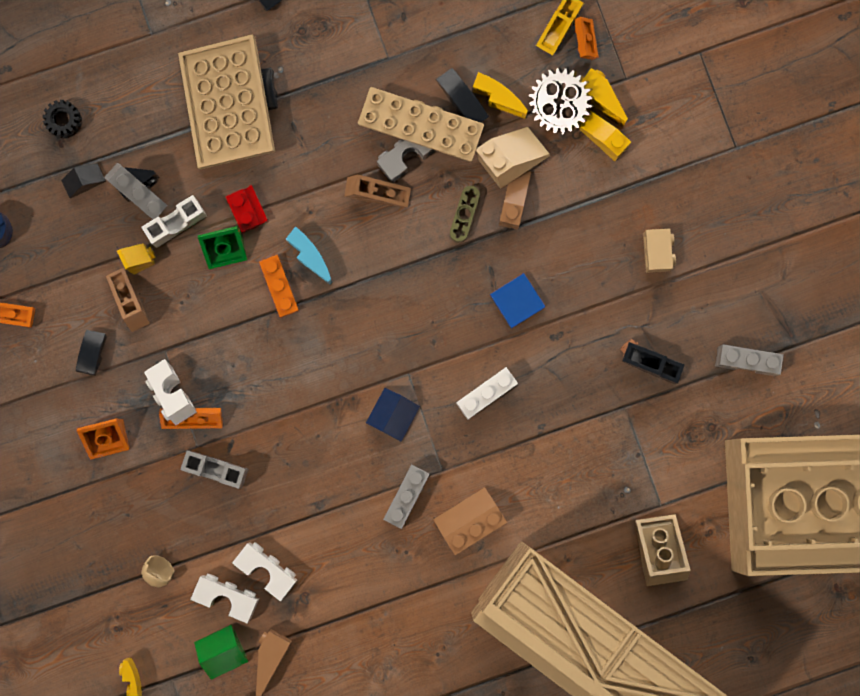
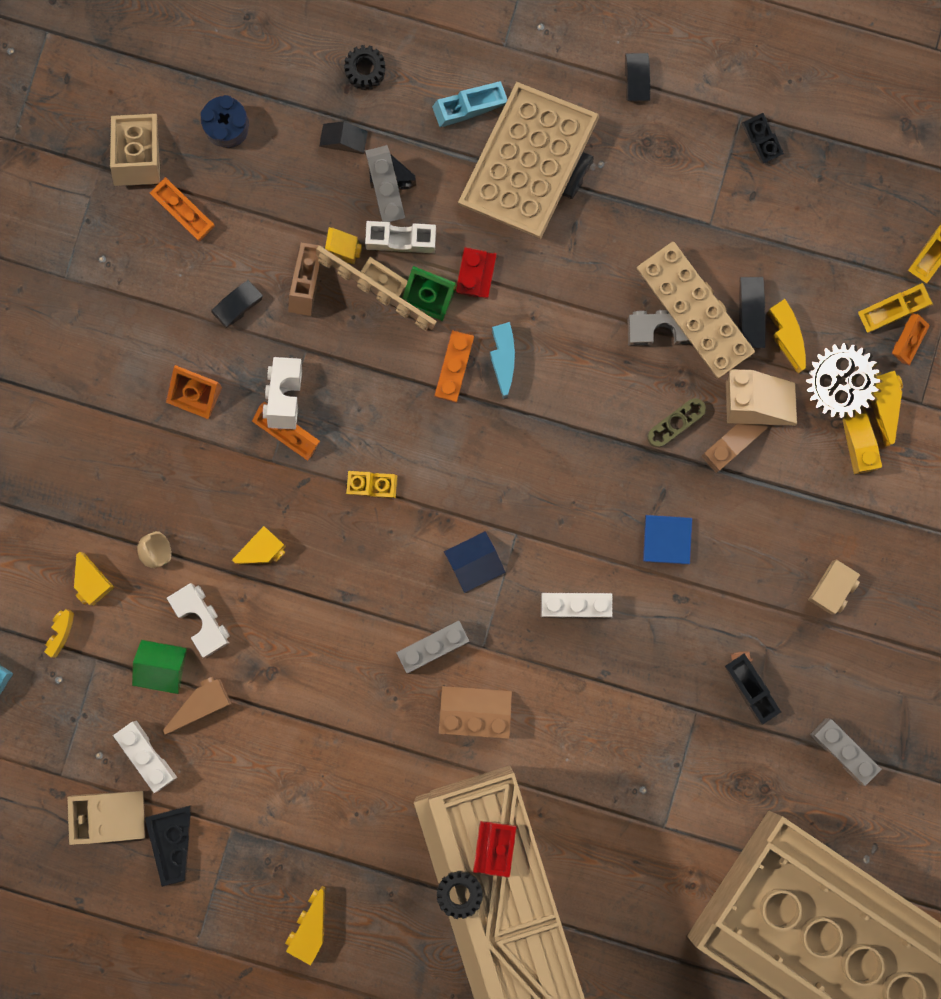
camera: 30 degrees right, 0 degrees up
light grey arch [180,450,249,489] -> none
white arch [232,542,297,601] -> none
medium nougat slope [344,174,411,208] -> none
tan slope [635,514,691,586] -> none
none -> yellow slope [74,552,114,606]
none -> yellow slope [232,526,286,565]
none -> tan bracket [316,246,437,331]
none -> yellow slope [346,471,397,498]
none -> medium azure slope [432,81,508,127]
none -> black tyre [437,871,483,919]
none -> red plate [473,821,517,877]

